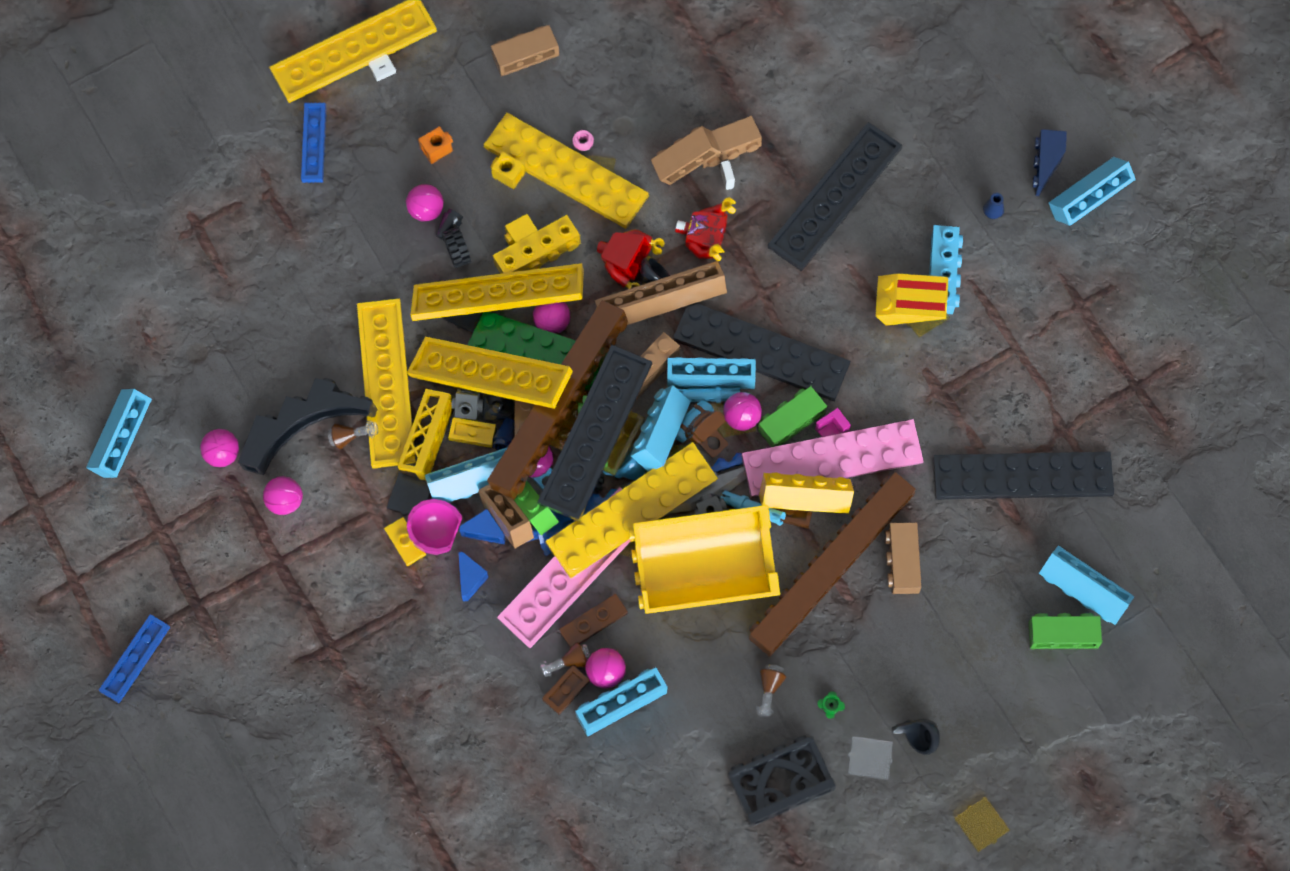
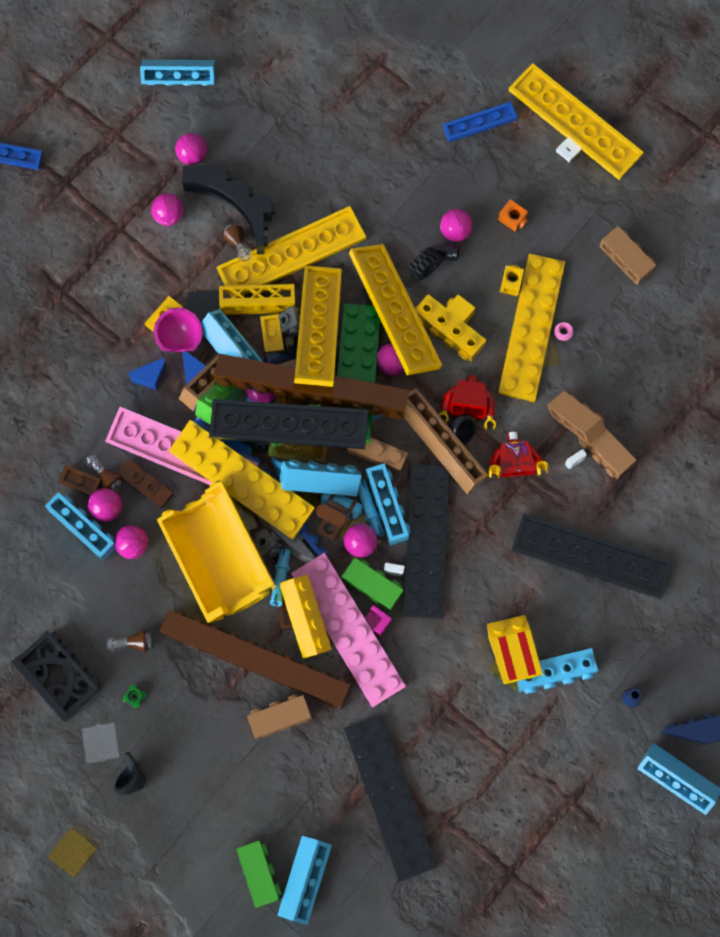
camera: 70 degrees right, 5 degrees up
none -> dark pink piece [114,525,149,559]
none -> white tile [384,563,404,577]

